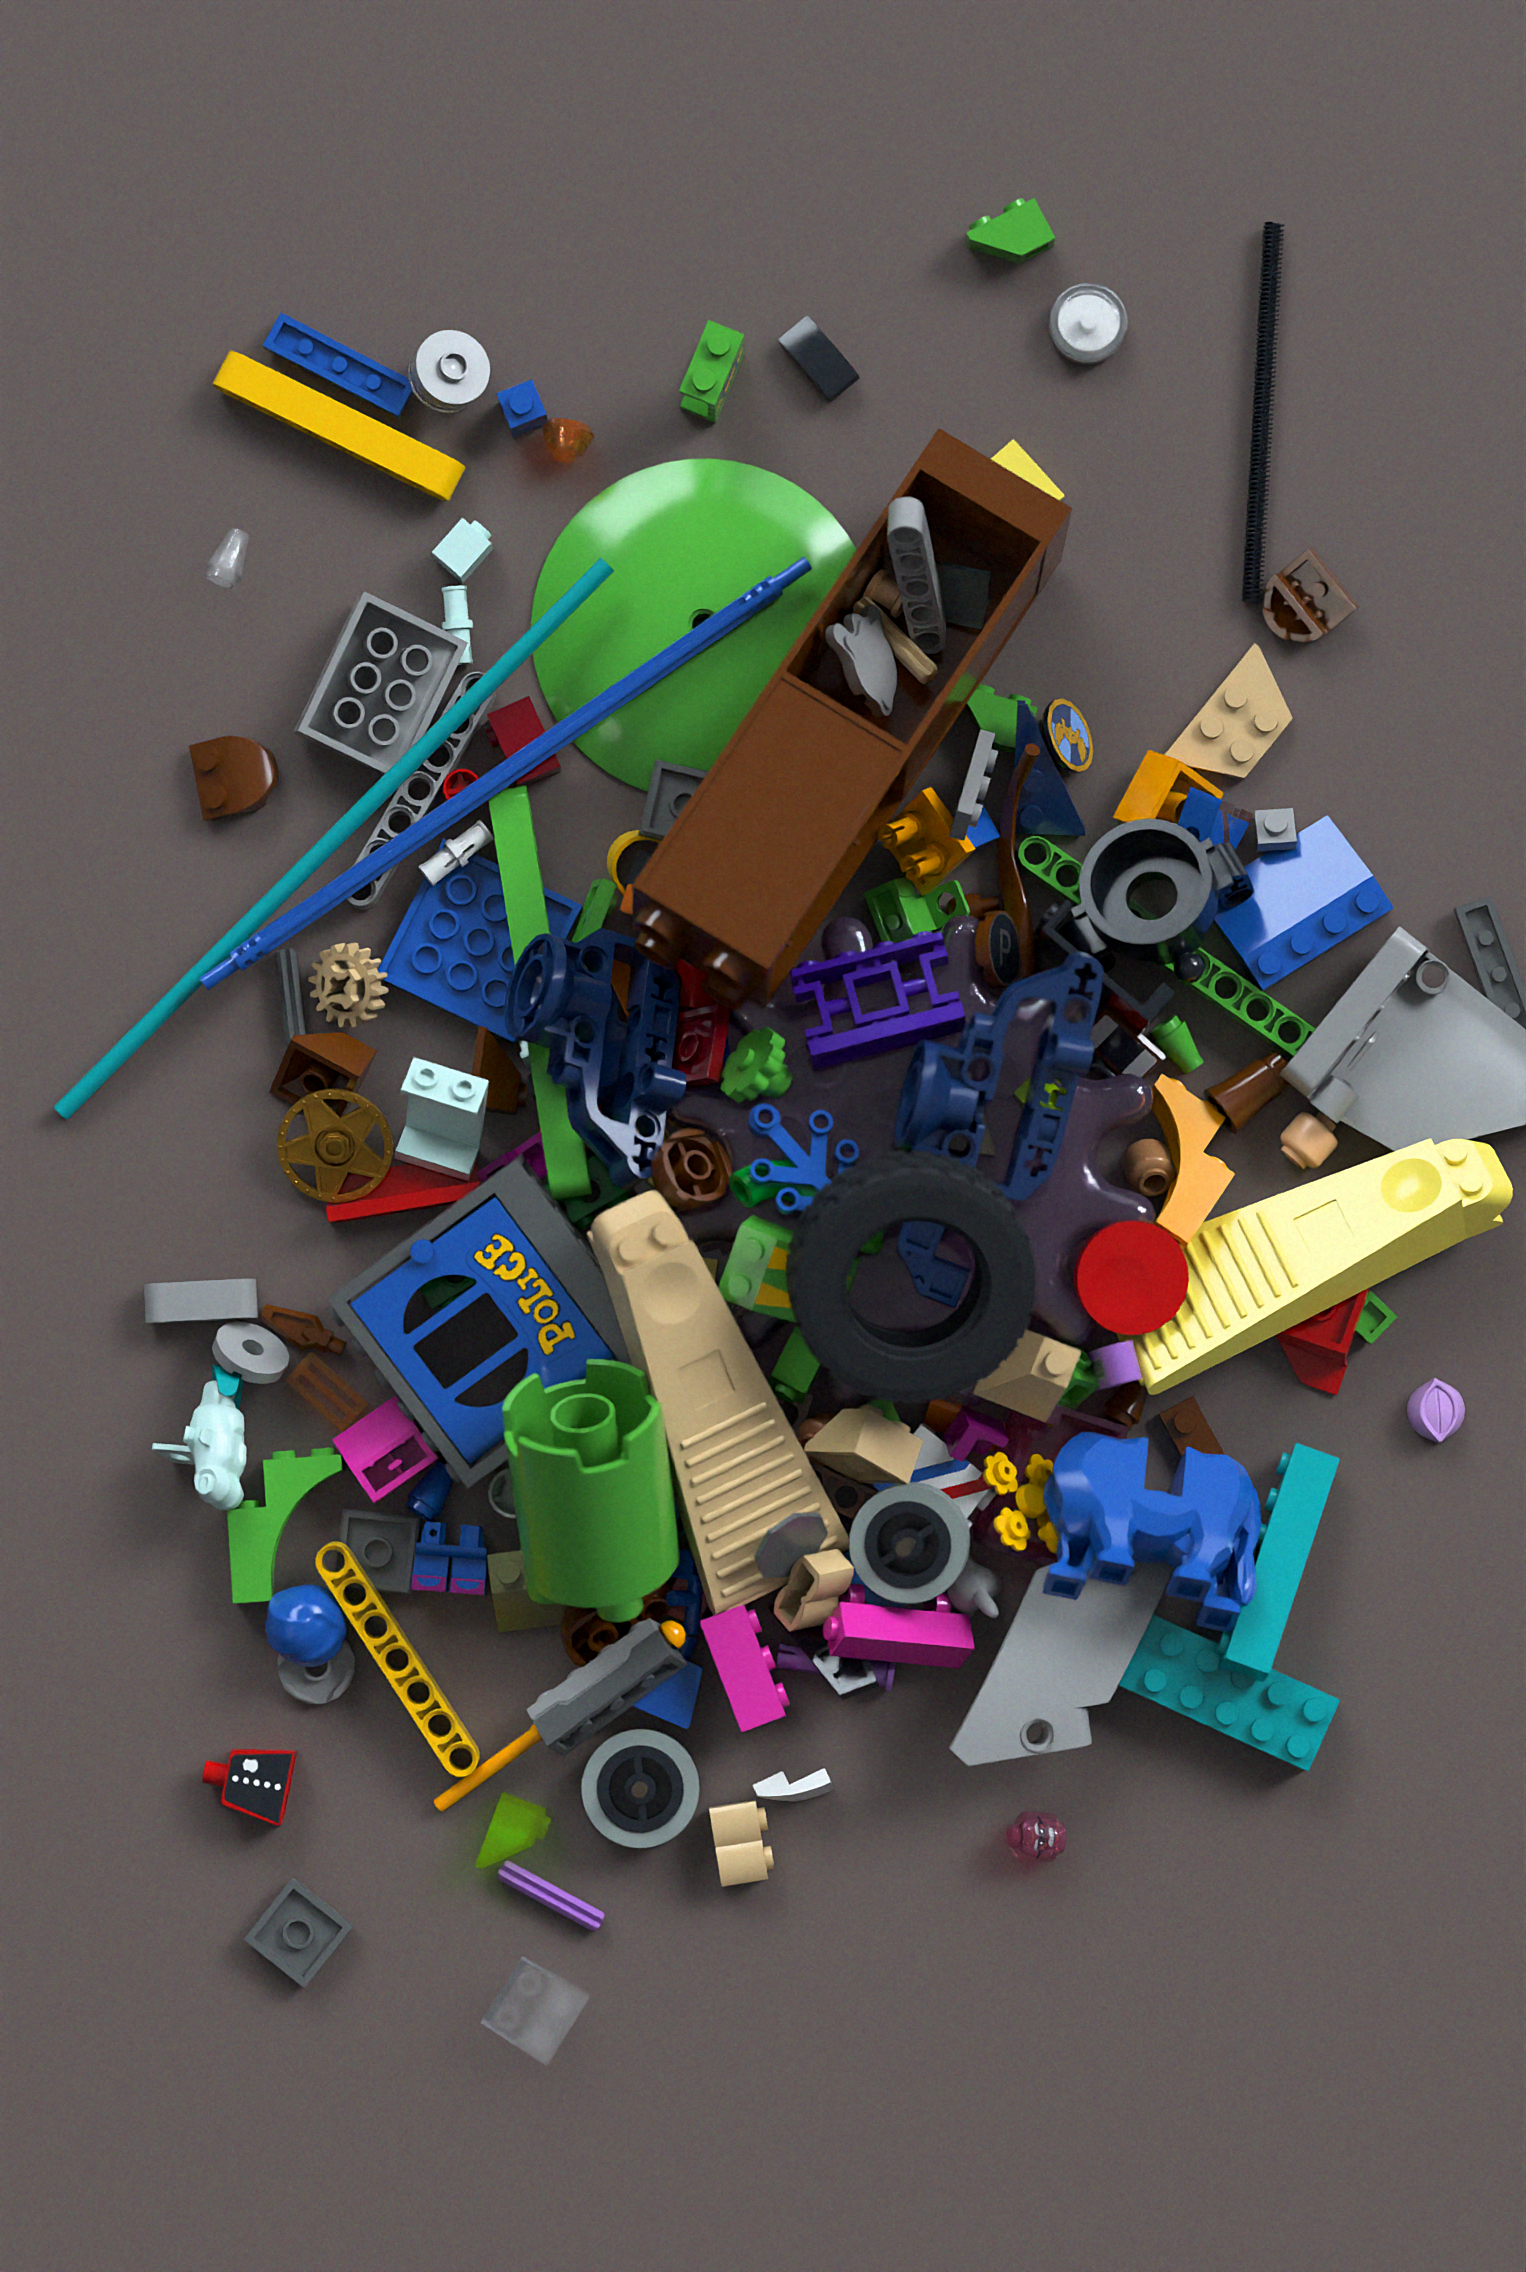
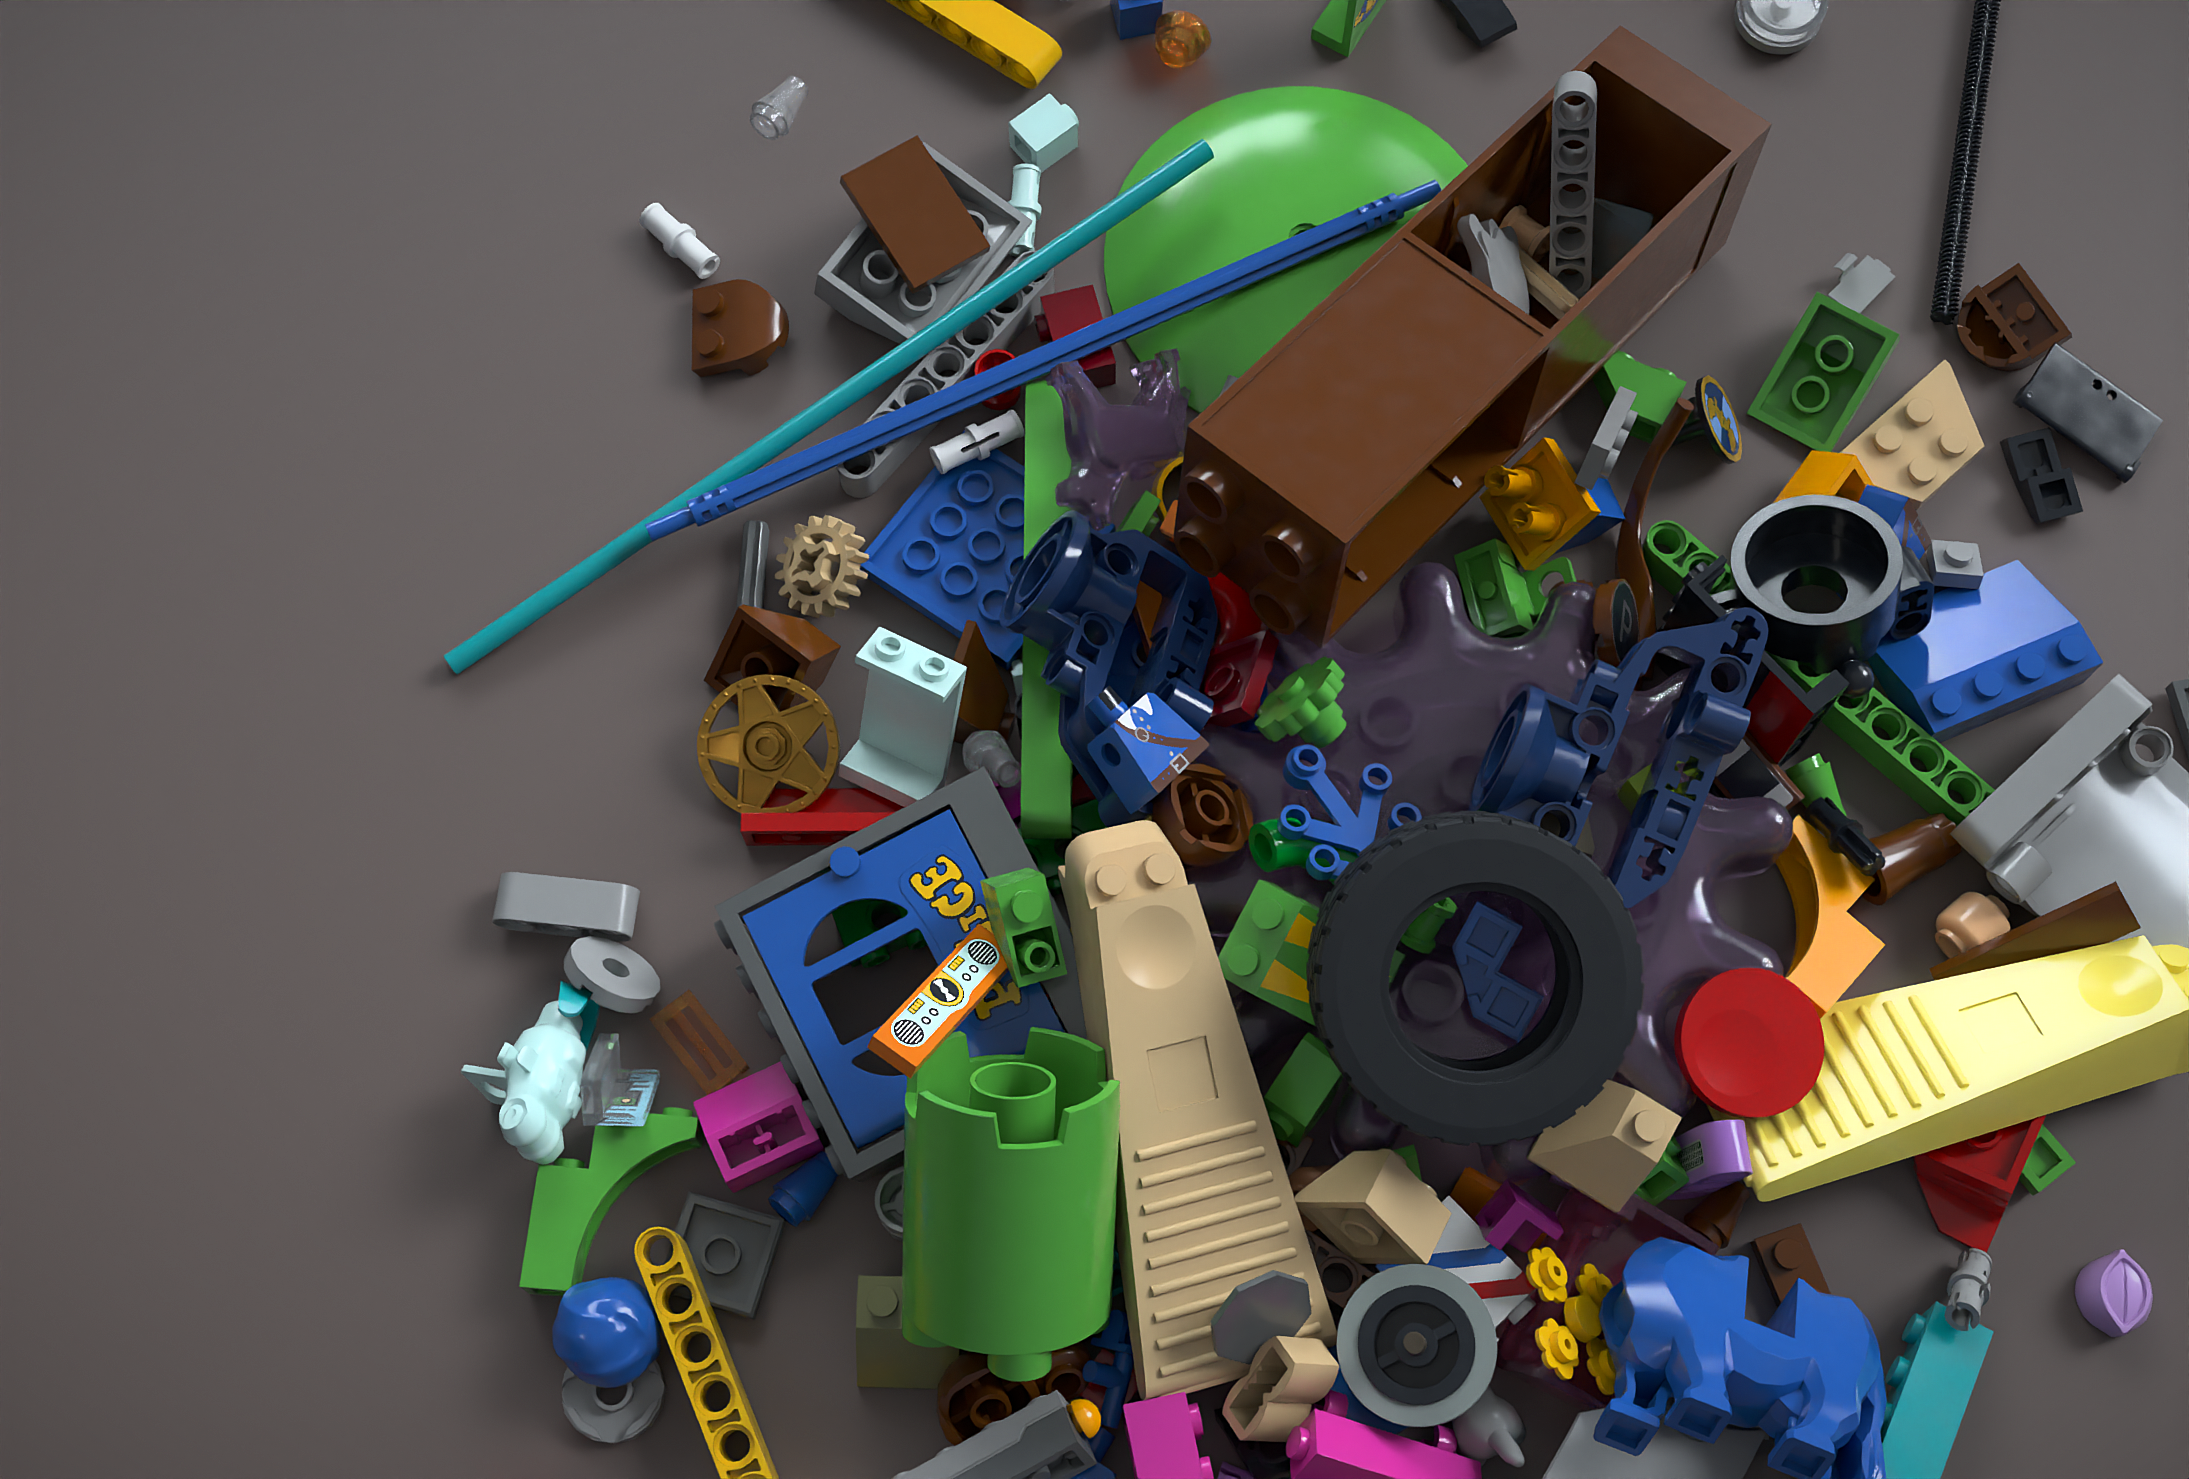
camera: 10 degrees right, 15 degrees down
reddish brown piece [259,1304,347,1356] -> none
blue hips [410,1522,488,1595] -> none
dark purple fence [789,931,966,1070] -> none
dark blue wing [1014,700,1085,836] -> none
medium nougat head [1122,1139,1176,1196] -> none
none -> clear panel [580,1033,660,1127]
none -> white pin [639,203,720,279]
none -> reddish brown tile [840,135,990,294]
none -> tile [867,924,1009,1079]
none -> clear cone [962,730,1021,788]
none -> bright green slope [980,867,1067,988]
none -> clear purple animal [1045,348,1191,531]
none -> blue torso [1087,685,1210,815]
none -> bright green slope [1747,292,1900,452]
none -> black axle [1805,797,1886,876]
none -> light grey piece [1828,253,1896,313]
none -> reddish brown tile [1929,881,2141,981]
none -> light grey pin [1945,1248,1992,1331]
none -> black slope [2000,427,2083,524]
none -> black door [2012,342,2163,483]

